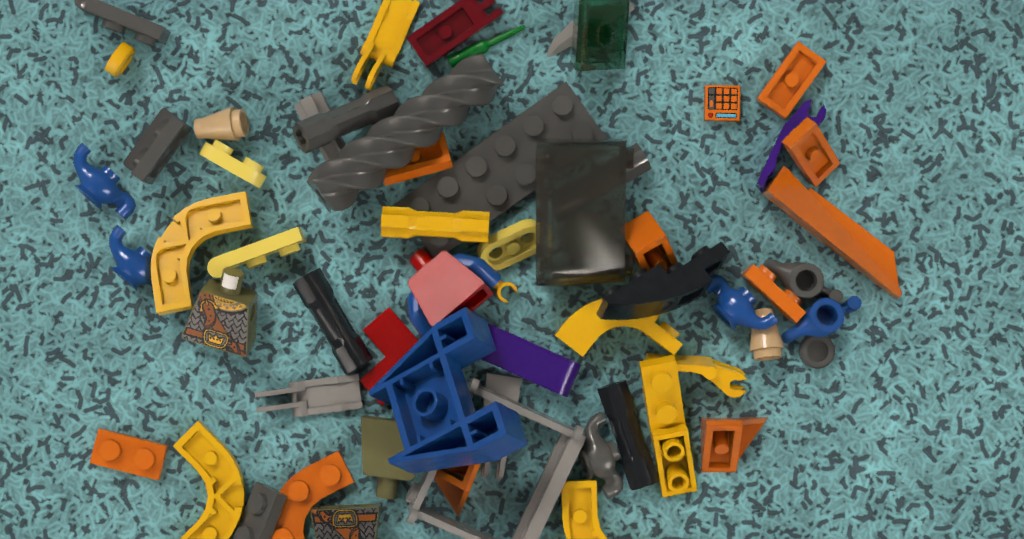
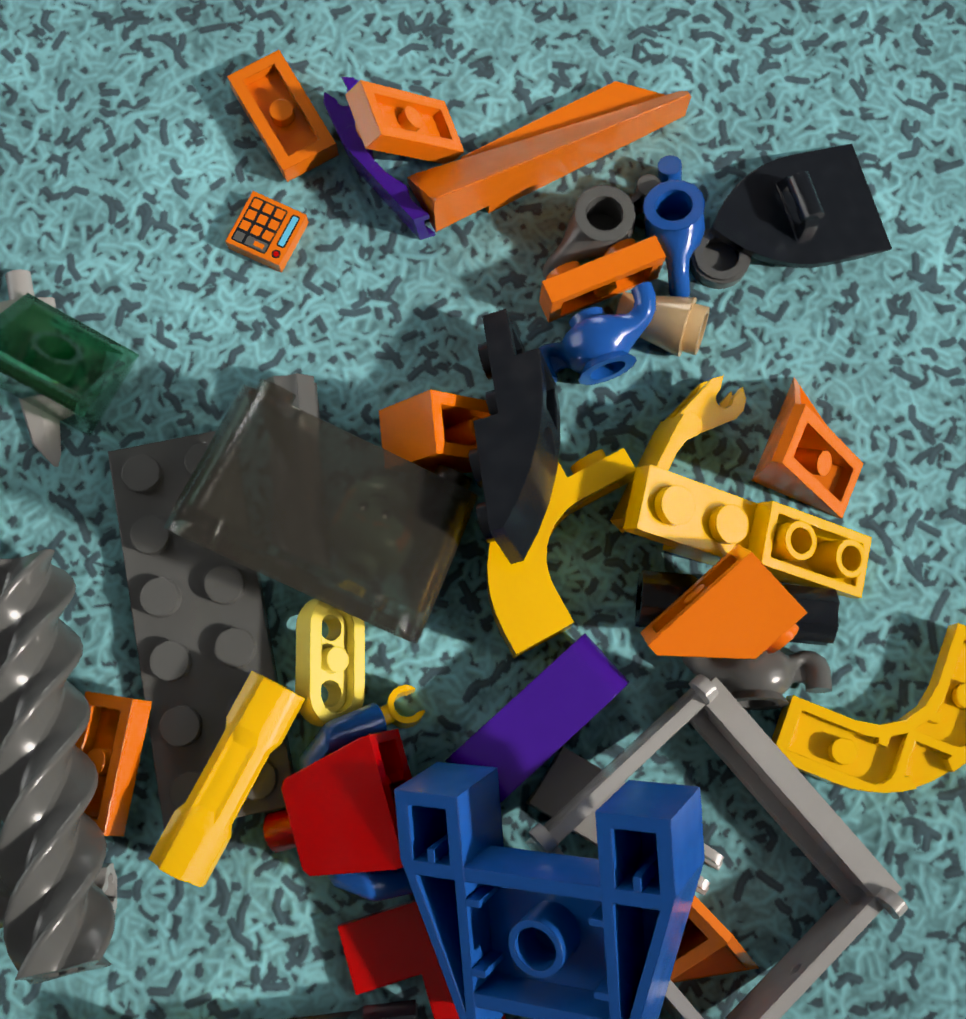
camera: 70 degrees left, 10 degrees down
none -> orange slope [640,544,808,659]
none -> black shield [710,144,892,268]

